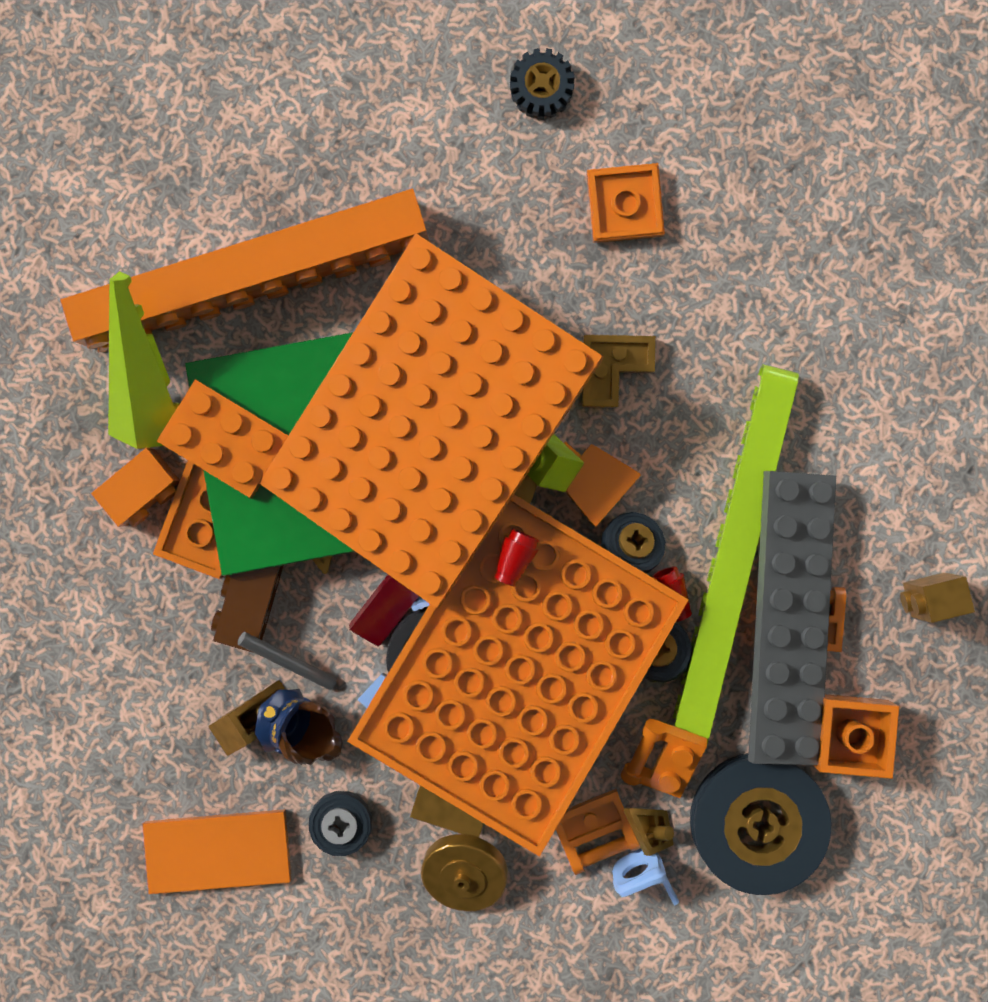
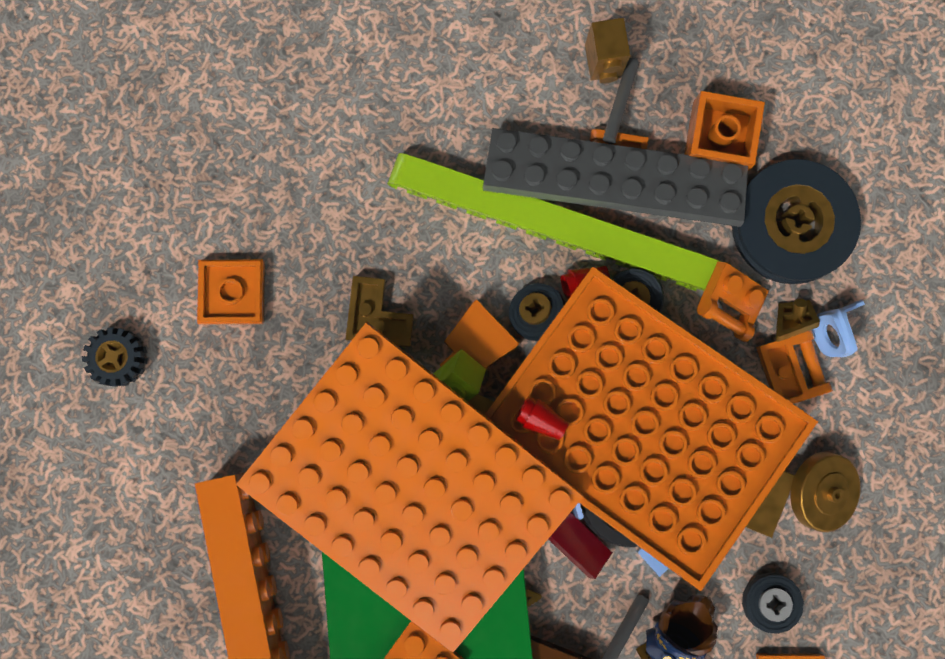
camera: 90 degrees left, 5 degrees down
none -> dark grey bar [603,58,639,144]

